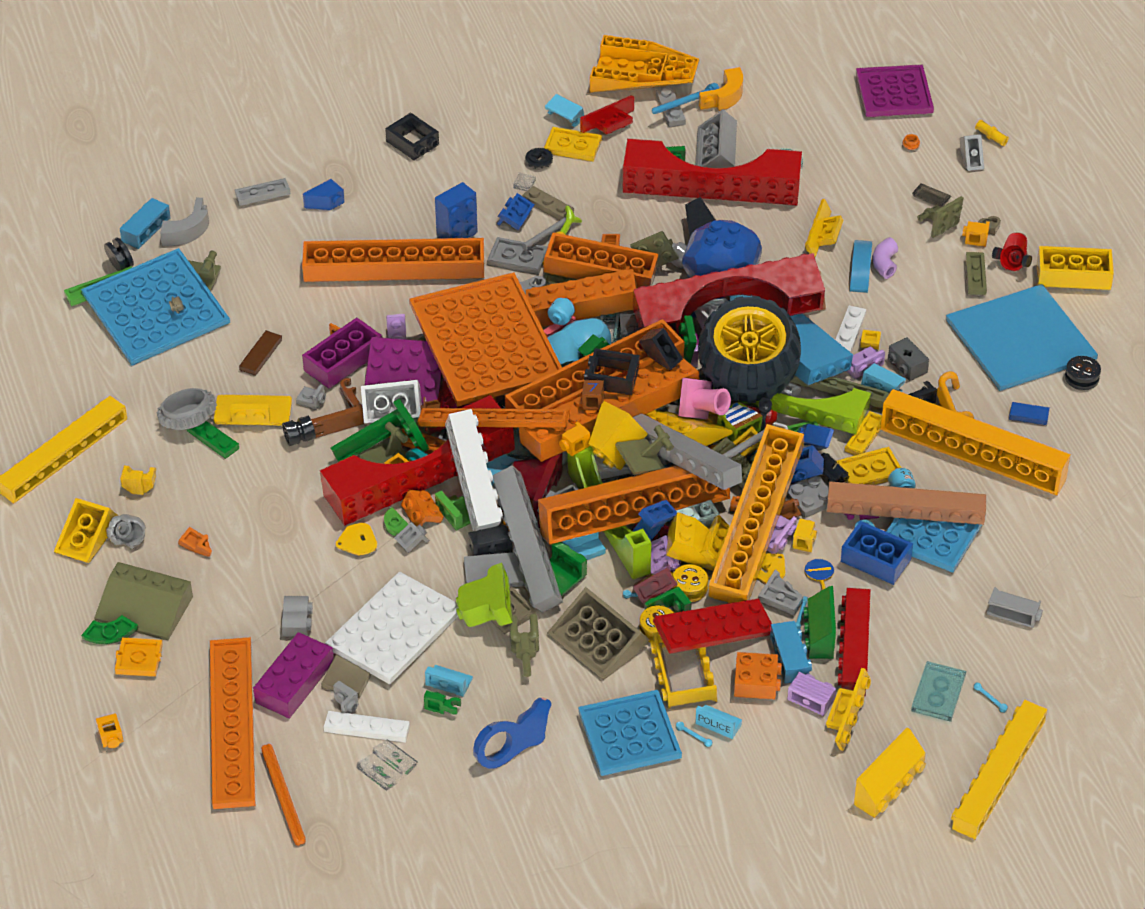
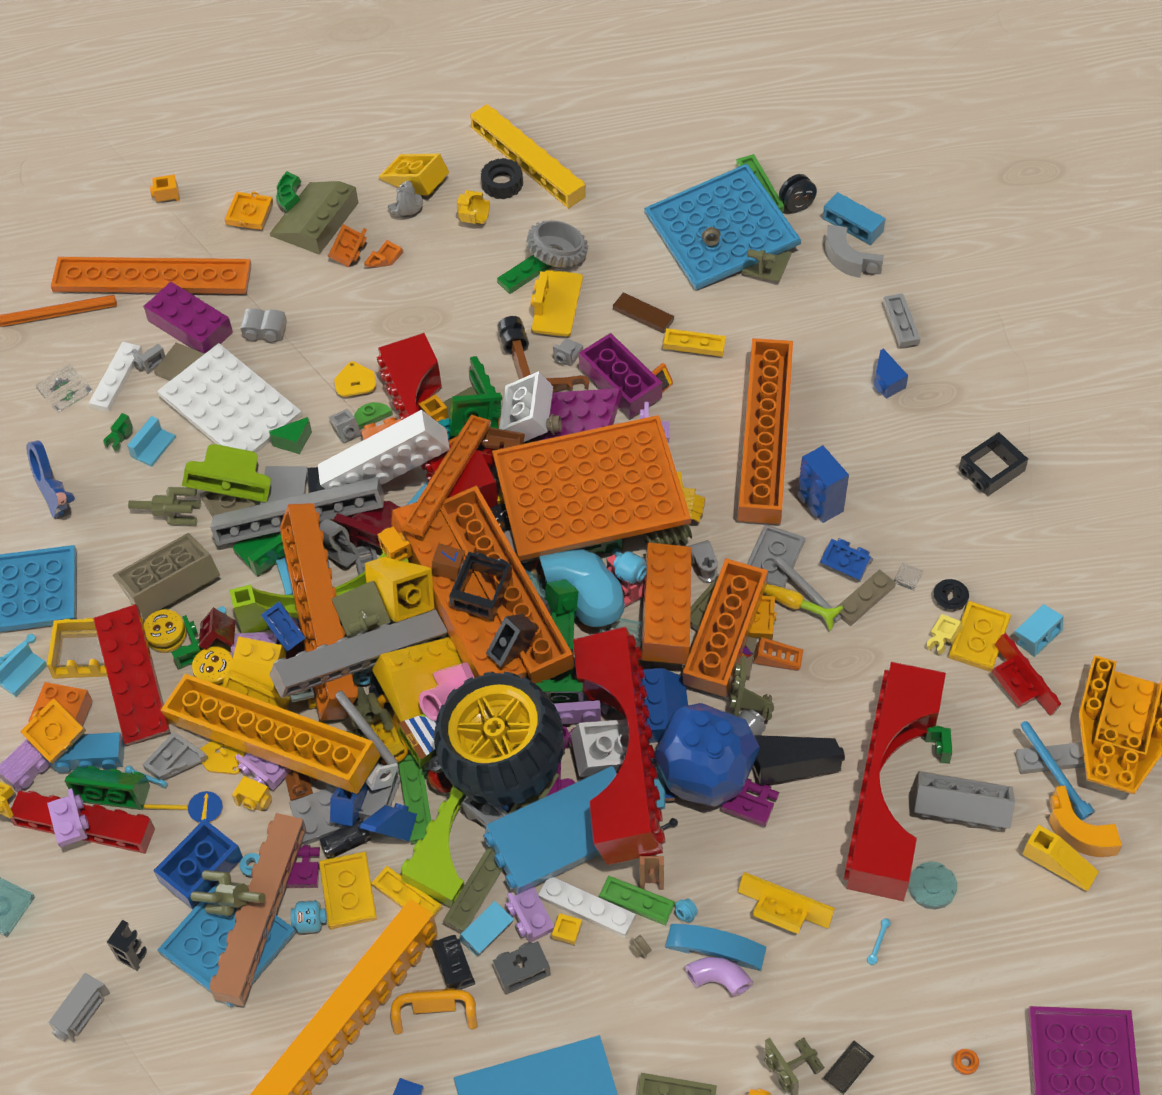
camera: 100 degrees right, 10 degrees up
none -> light orange plate [20,698,86,764]
none -> lavender bracket [47,788,89,847]
none -> black hinge [107,920,147,971]
none -> olive plant [191,870,266,916]
none -> green slope [269,417,312,454]
none -> orange bracket [328,224,367,267]
none -> black tyre [481,158,523,199]
none -> dark tan plate [546,414,562,435]
none -> bright green tile [599,875,675,926]
none -> dark tan plate [630,935,652,957]
none -> yellow plate [663,328,726,357]
none -> medium azure plate [675,898,698,923]
none -> medium azure hinge [867,918,891,965]
none -> light yellow plate [927,614,963,655]
none -> yellow slope [1022,824,1099,892]

